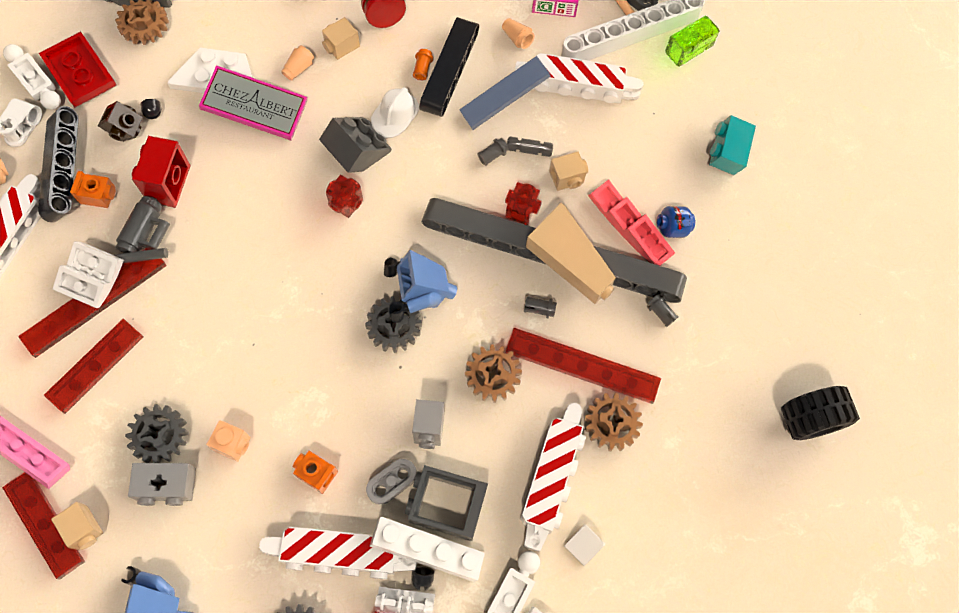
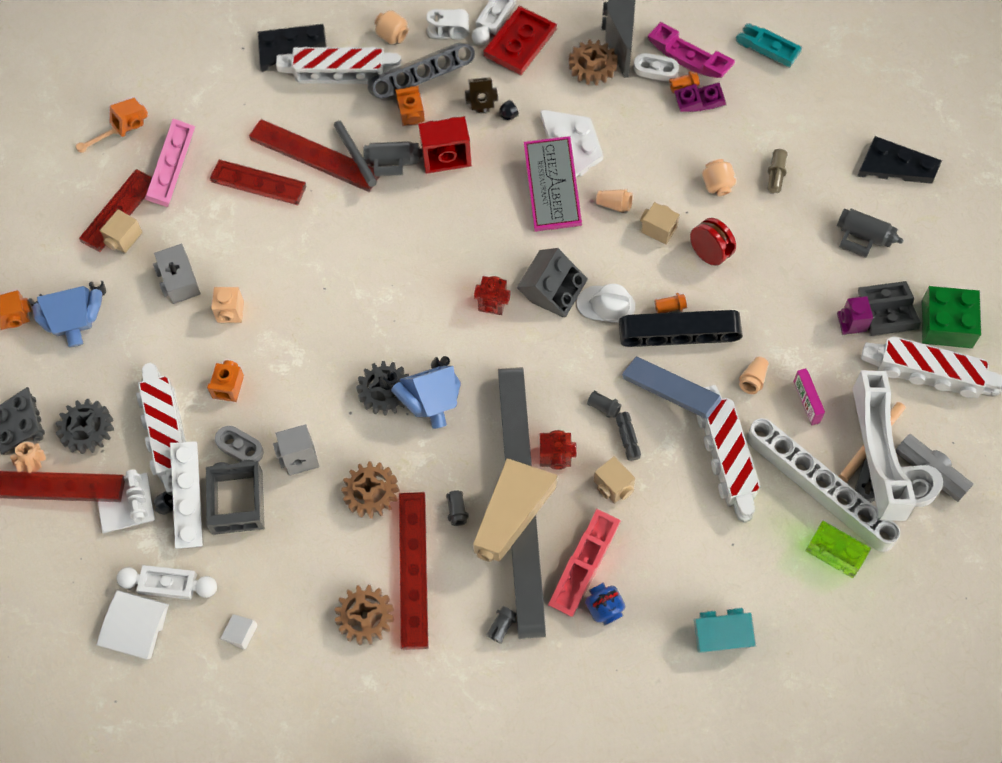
camera: 75 degrees right, 5 degrees down
white slope [53,241,124,308] -> none
dark grey gear [125,404,189,463] -> none
white hinge [520,402,586,552] -> none

